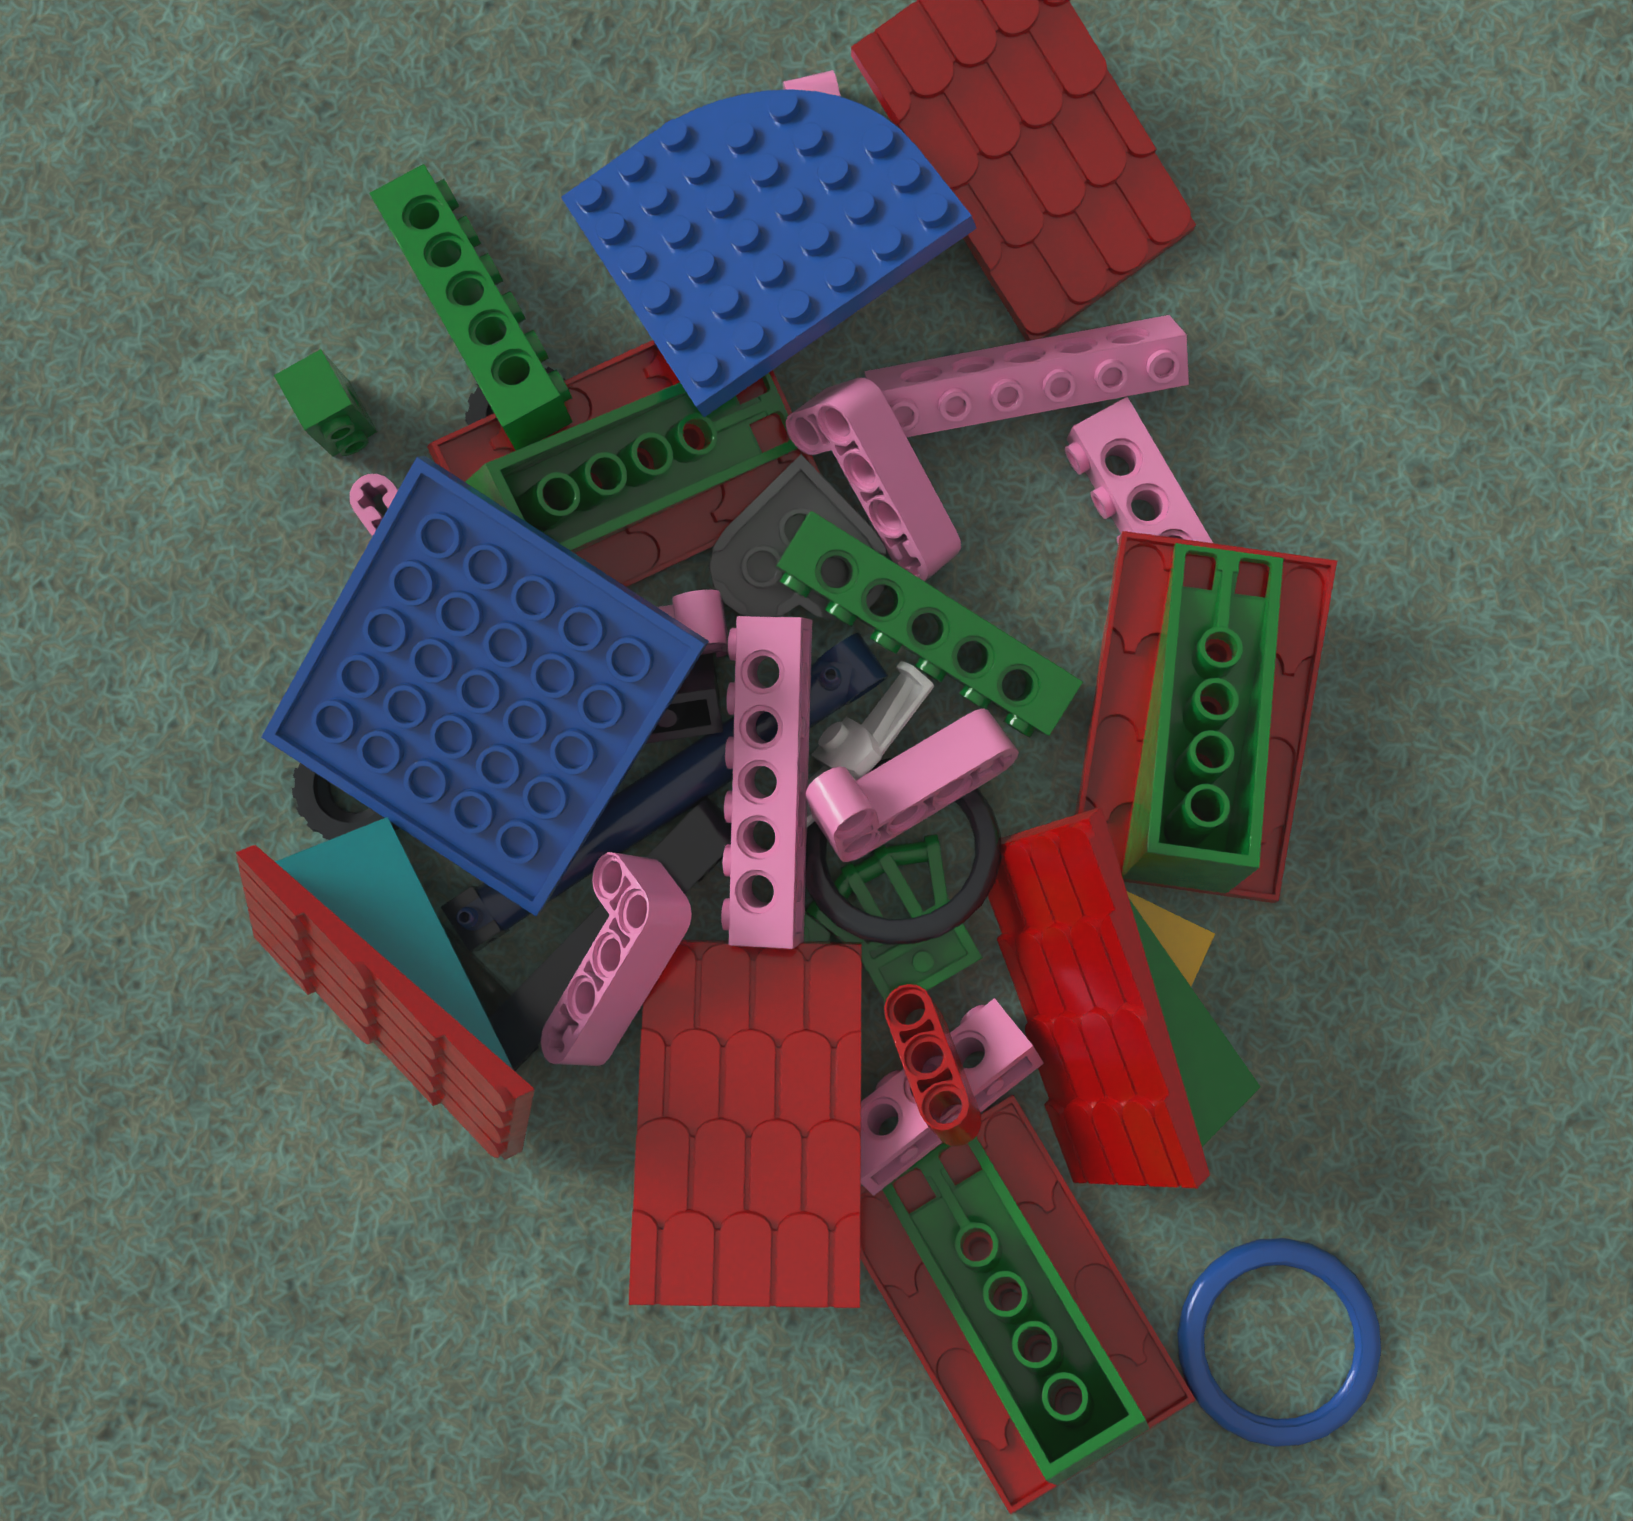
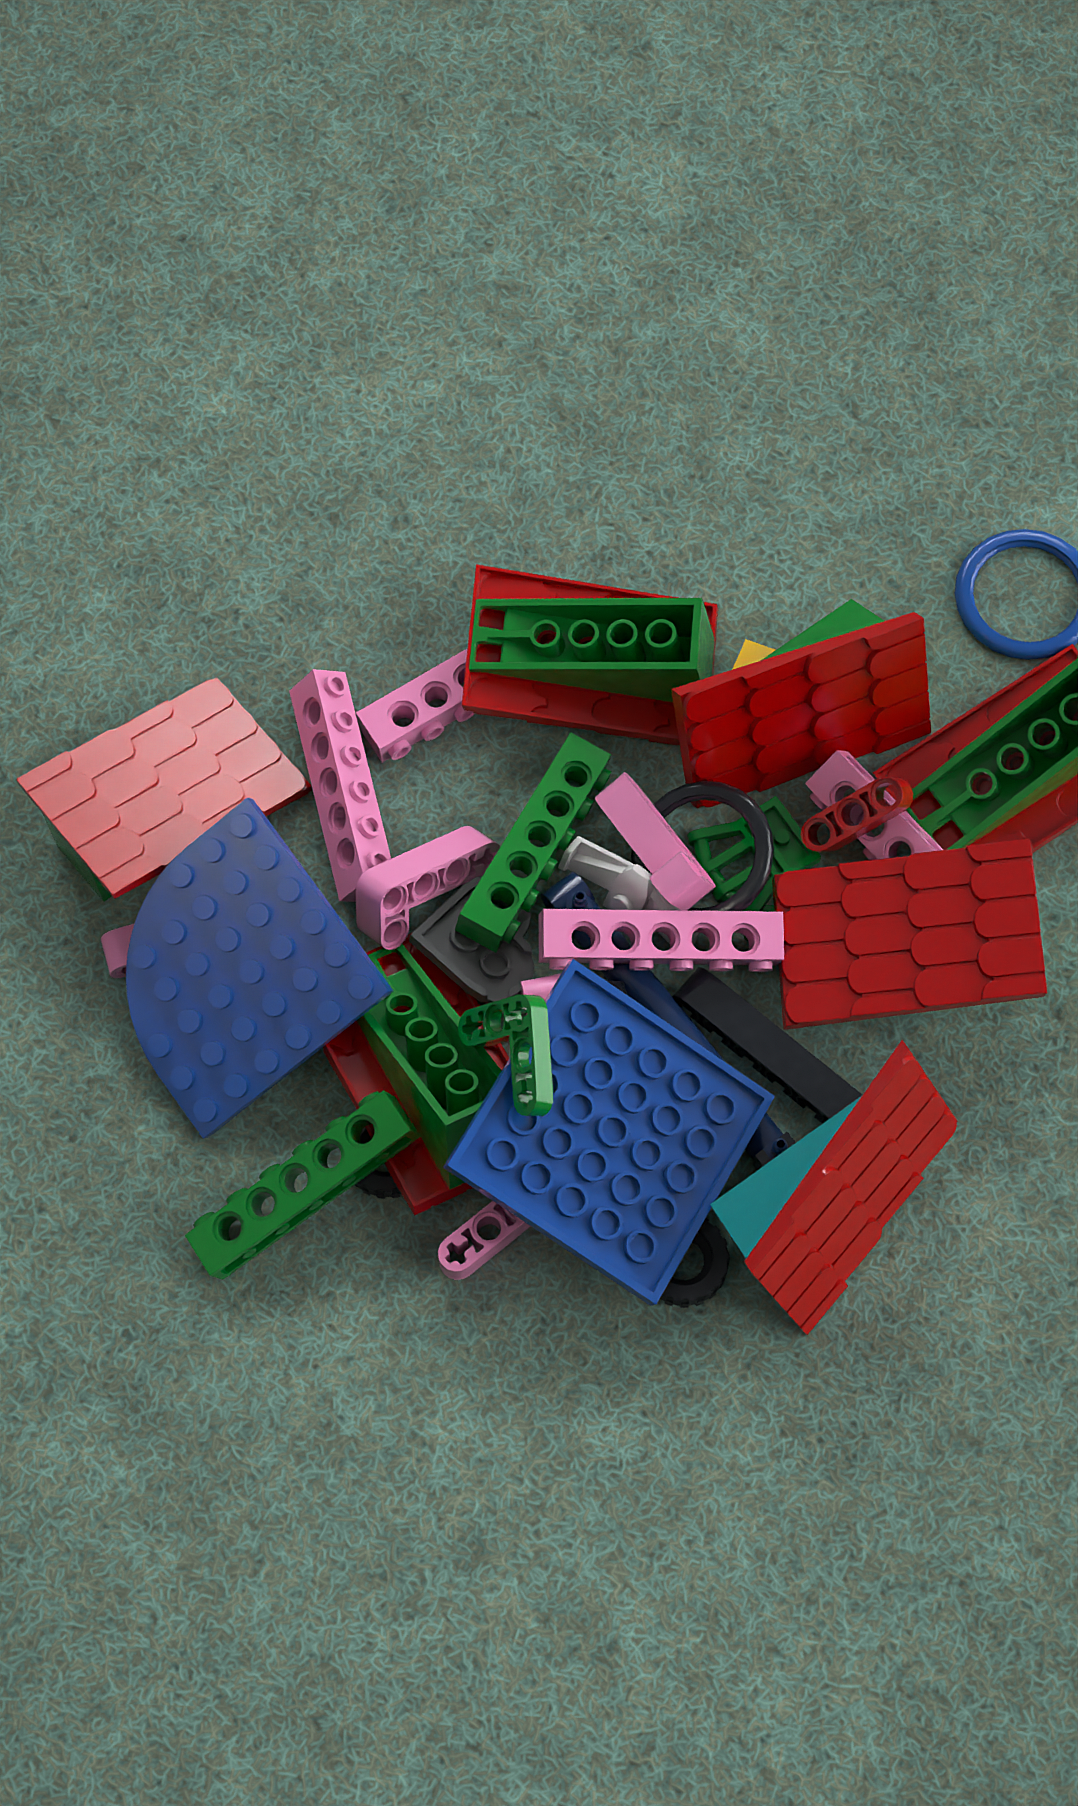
camera: 95 degrees left, 15 degrees down
green brick [274,349,378,457] -> none
bright pink beam [541,852,692,1066] -> none
none -> green beam [458,994,553,1116]

